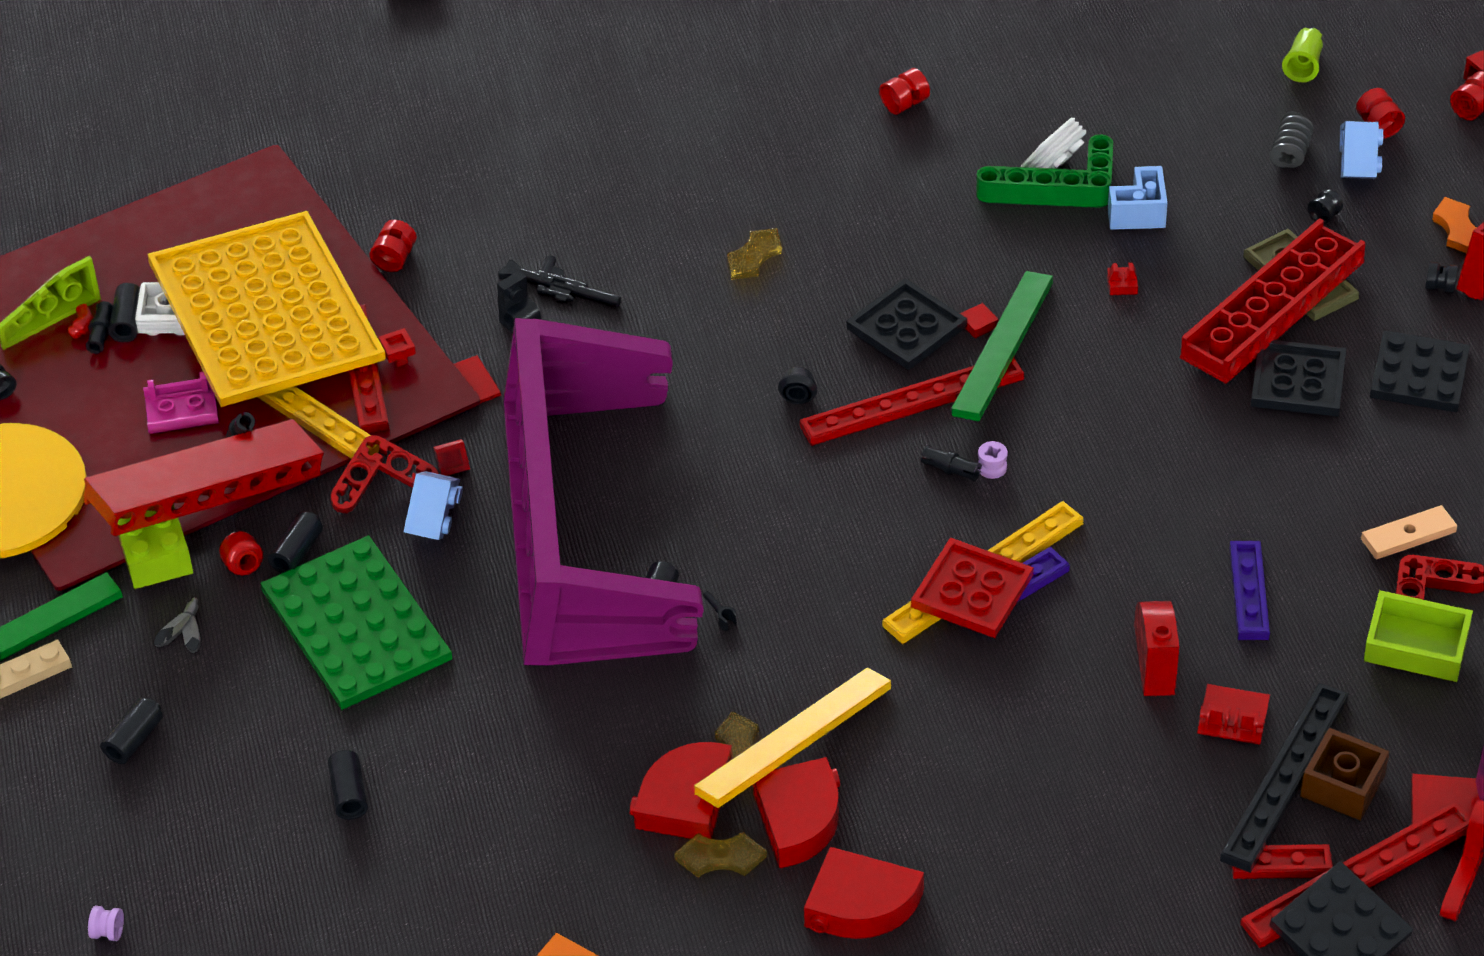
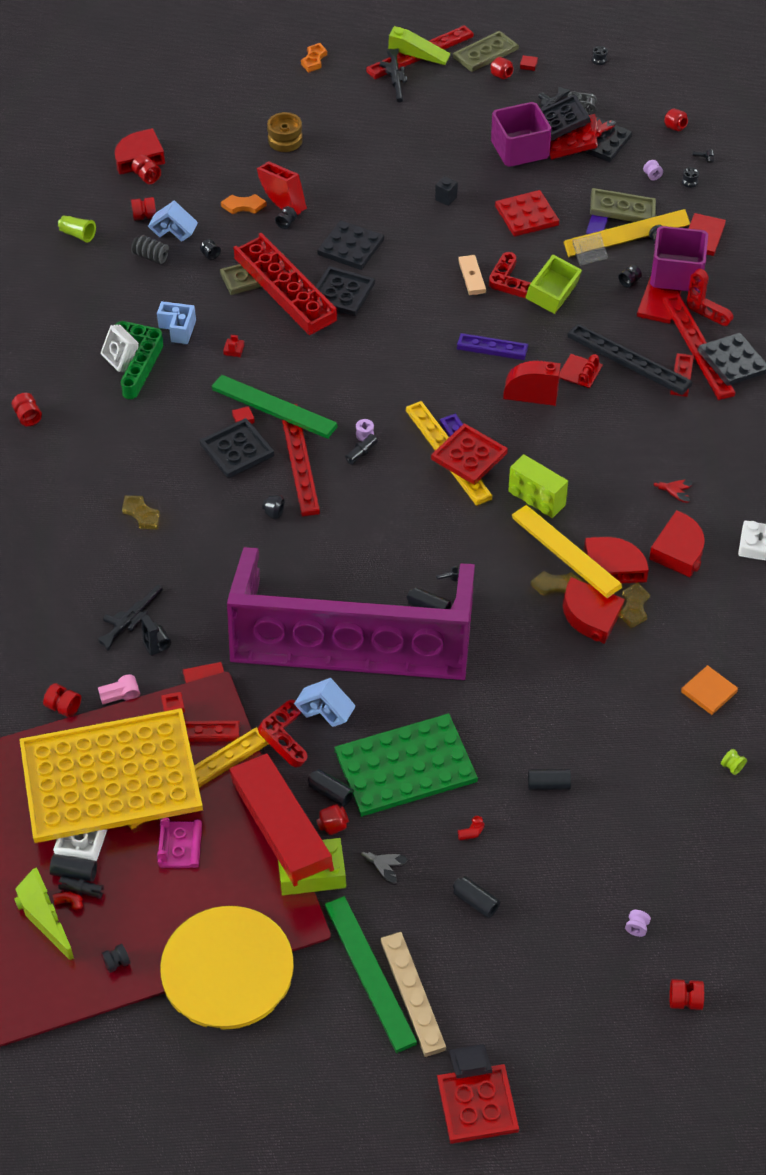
camera: 80 degrees left, 5 degrees up
black pin [226,412,255,438] -> none
red tile [433,439,470,476] -> none
reddish brown brick [1300,728,1390,821] -> none
none -> bright pink piece [98,674,140,704]
none -> red arm [458,816,484,841]
none -> lime piece [508,454,568,518]
none -> red piece [653,480,693,503]

